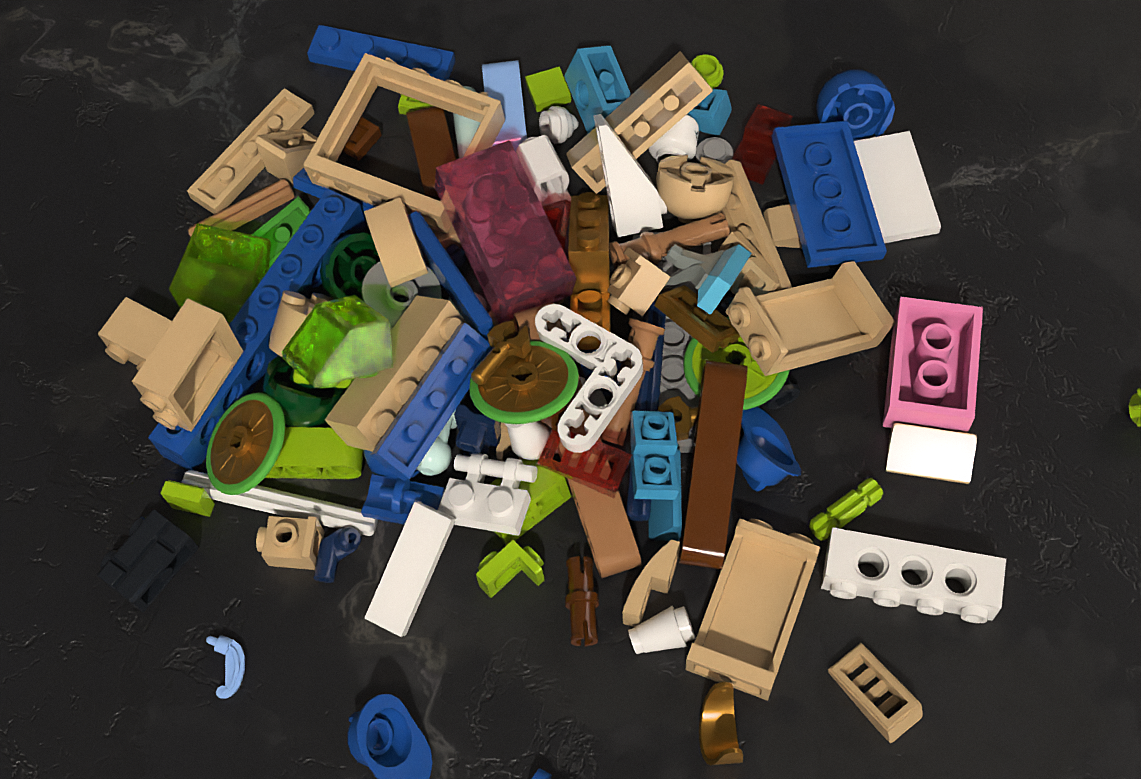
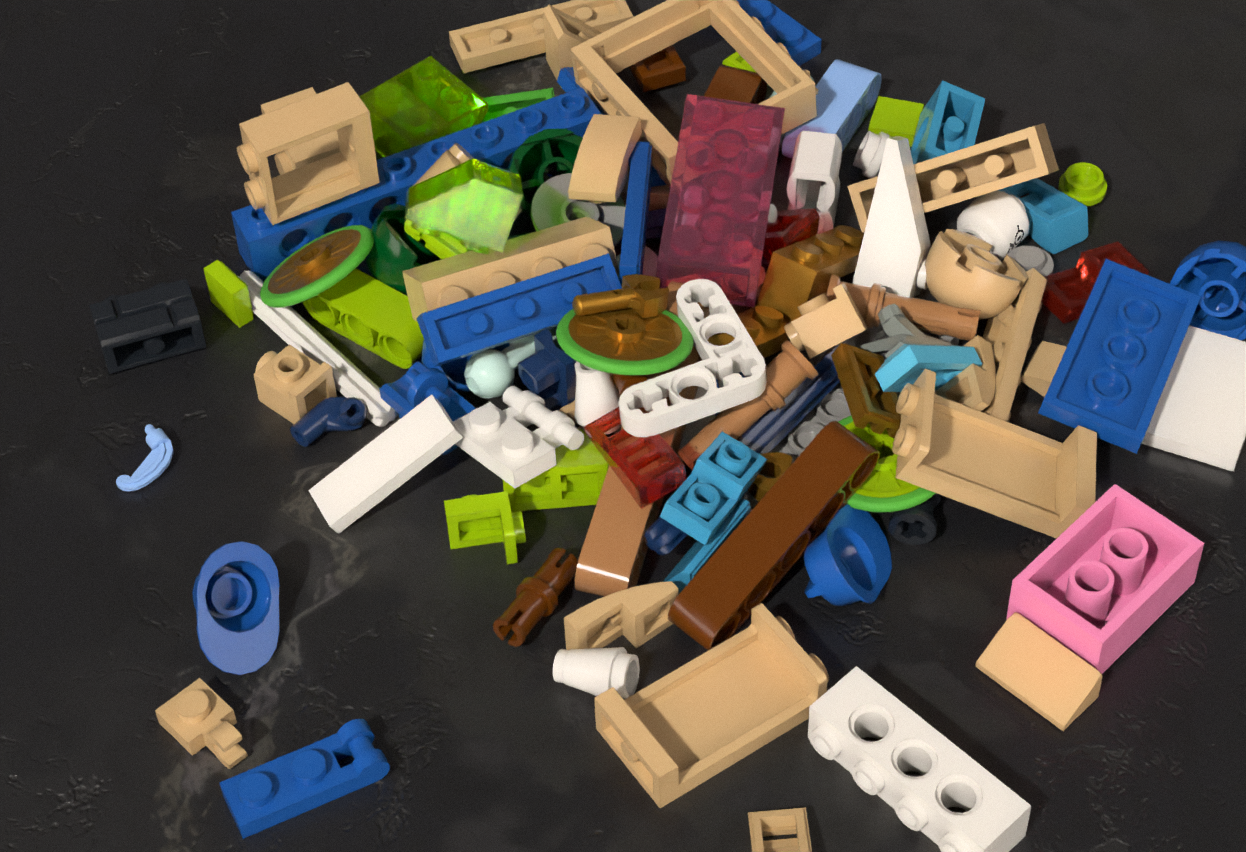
camera: 30 degrees right, 15 degrees down
medium nougat axle [188,179,294,247] -> none
pearl gold helmet [699,682,743,765] -> none
lime axle [809,478,884,541] -> none

